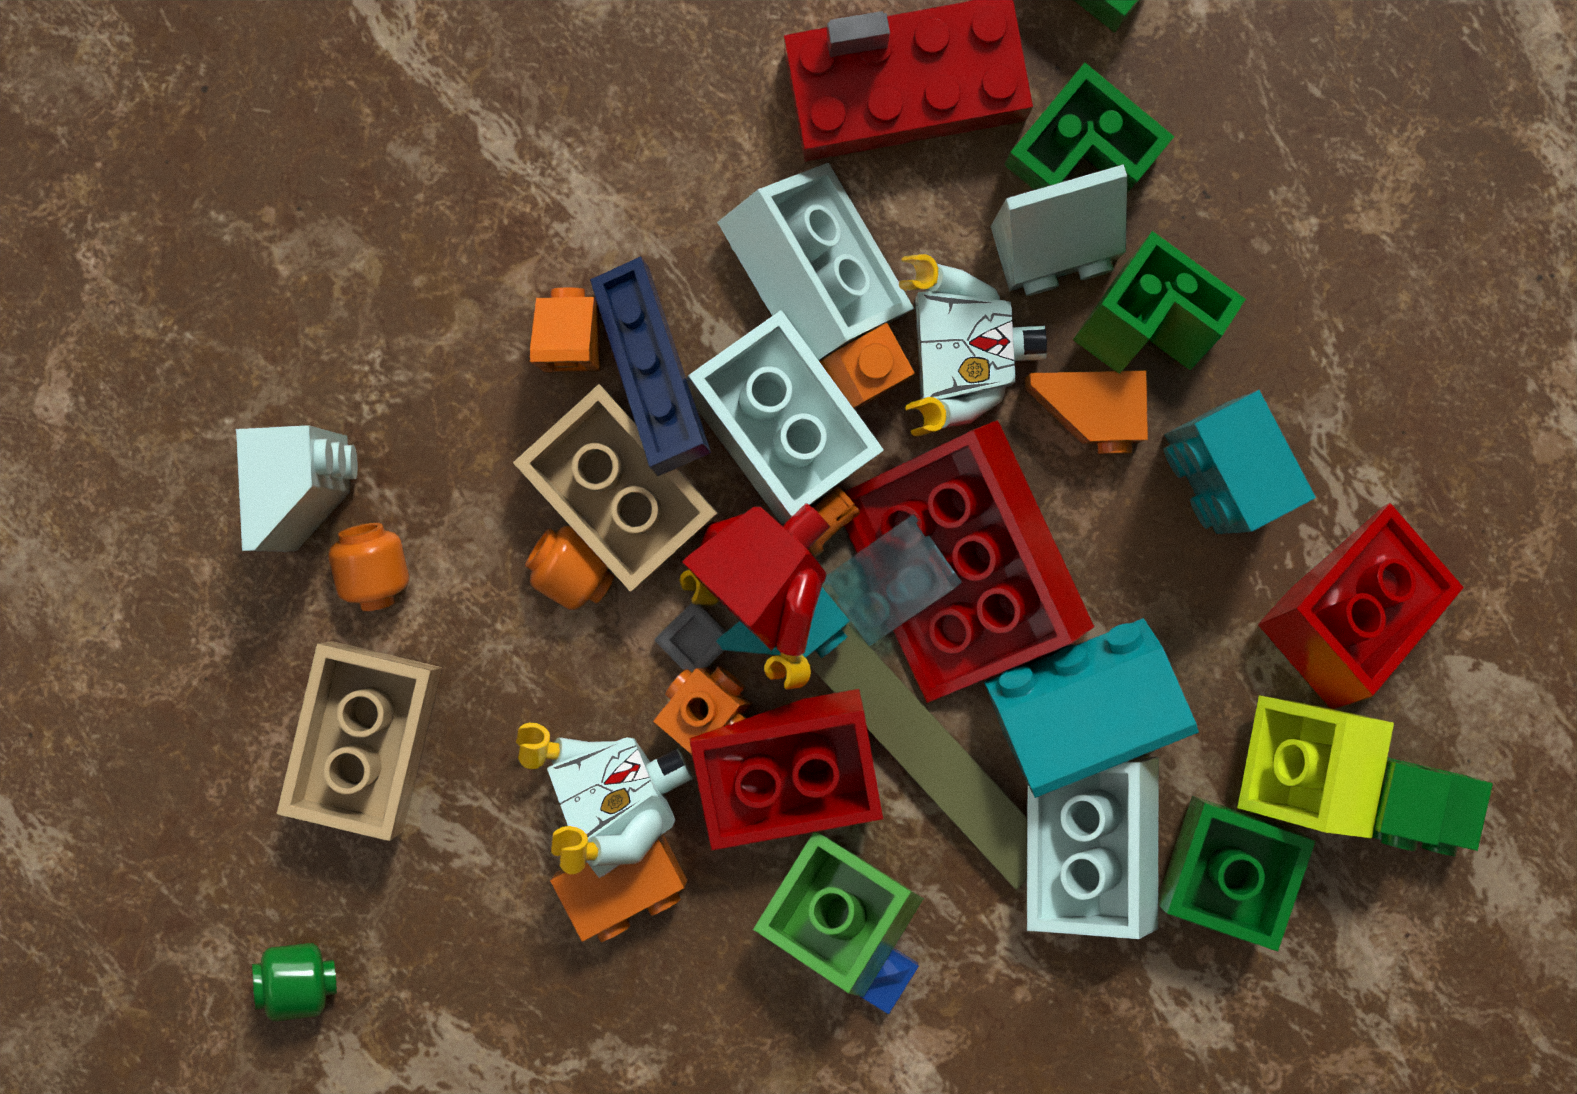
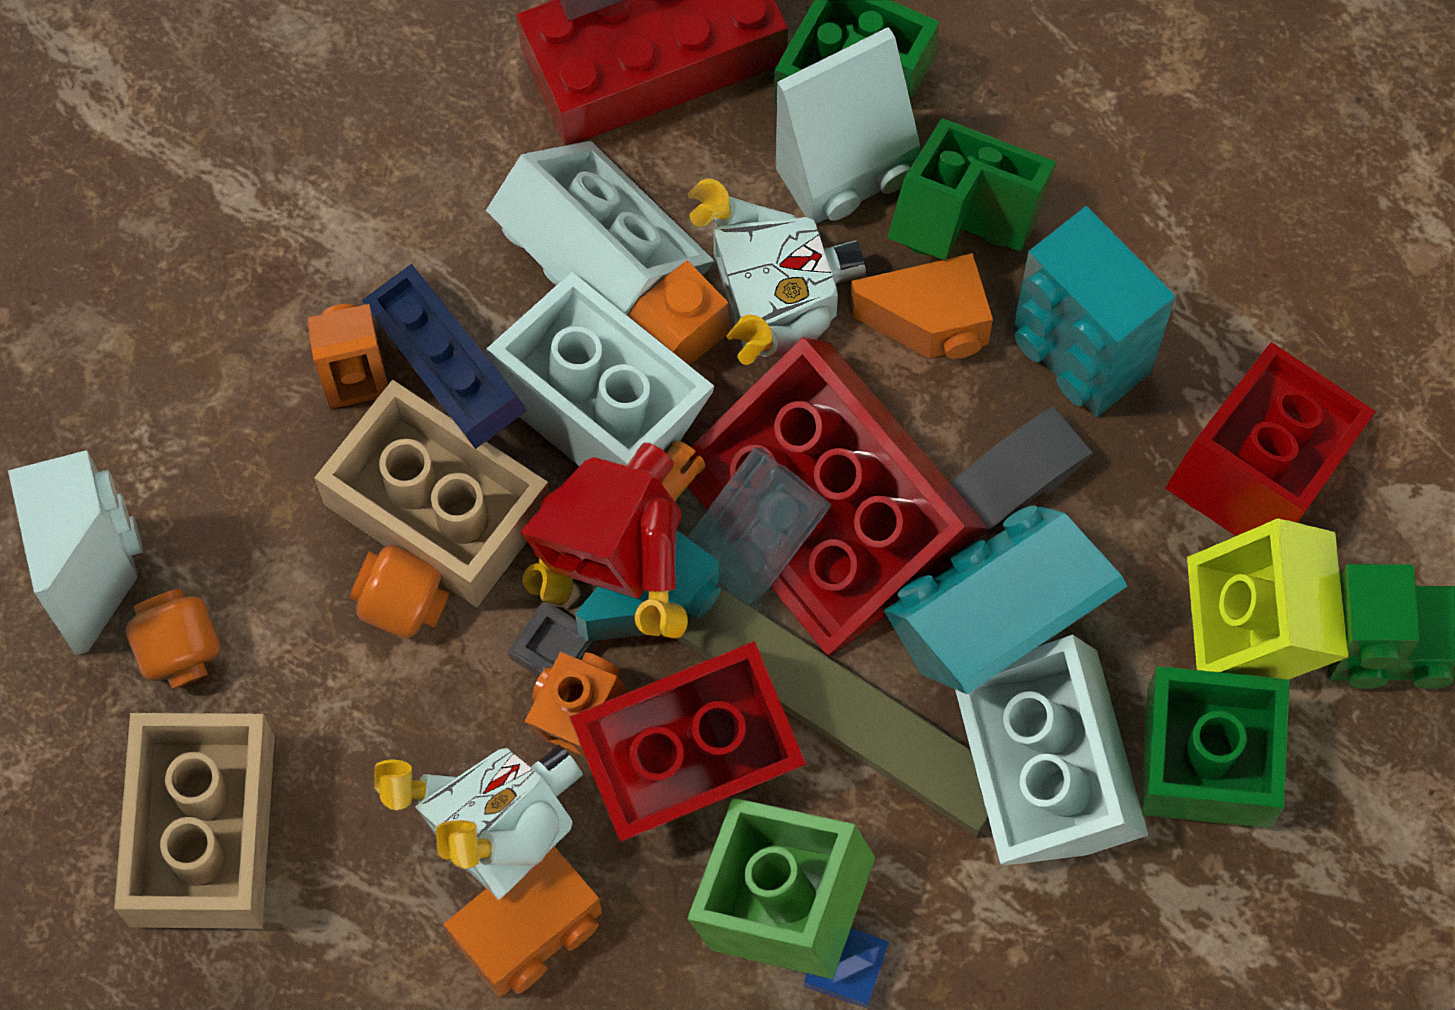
camera: 15 degrees left, 20 degrees down
none -> dark grey slope [950,406,1095,534]

